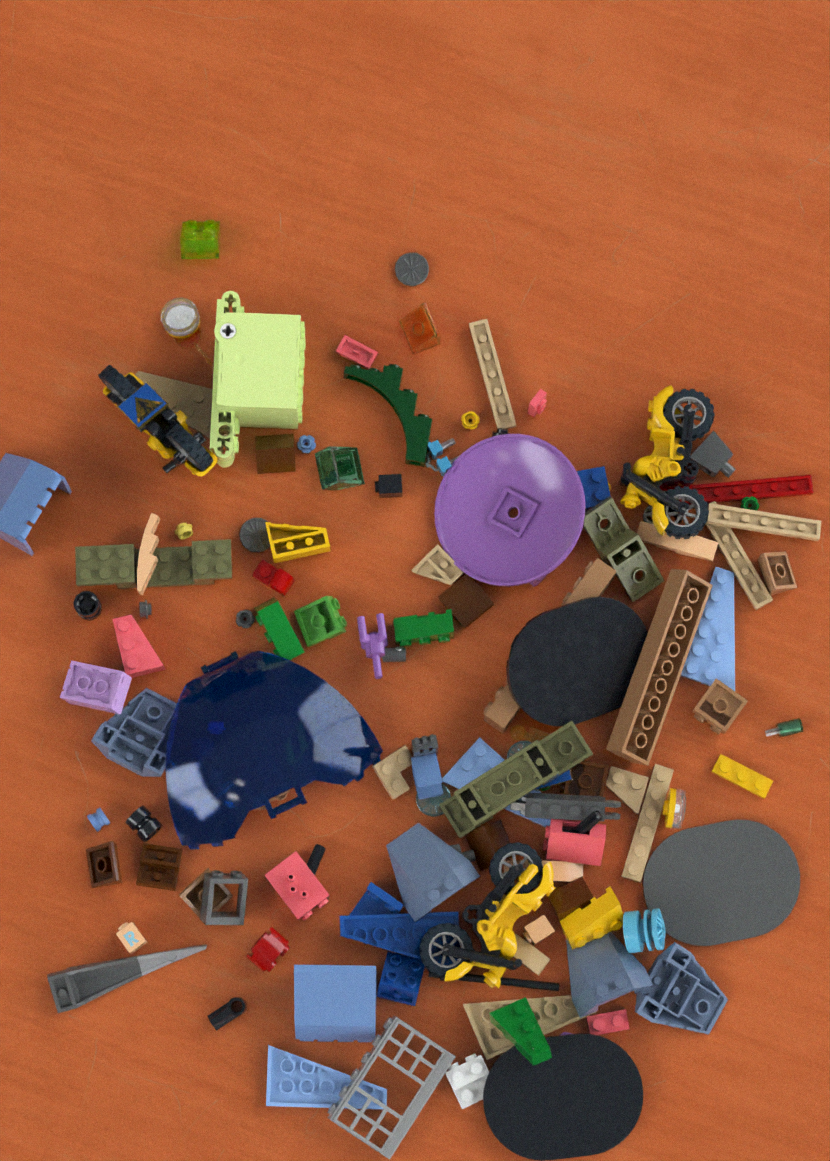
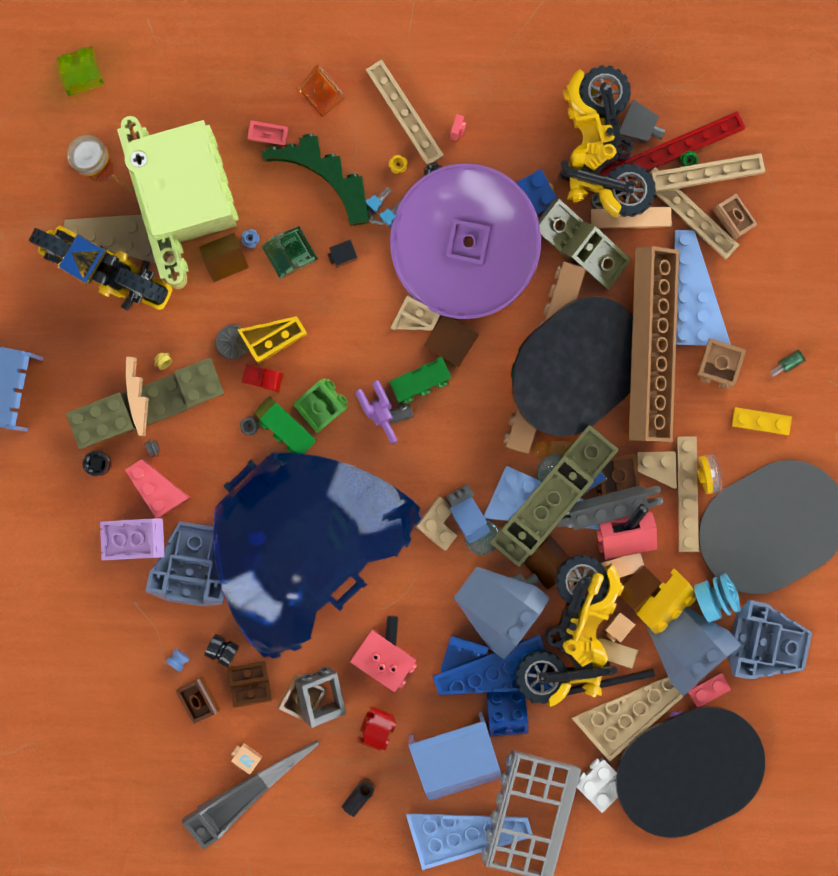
camera: 20 degrees left, 10 degrees up
dark grey wheel [395,253,429,286] -> none
green wedge [489,997,552,1066] -> none

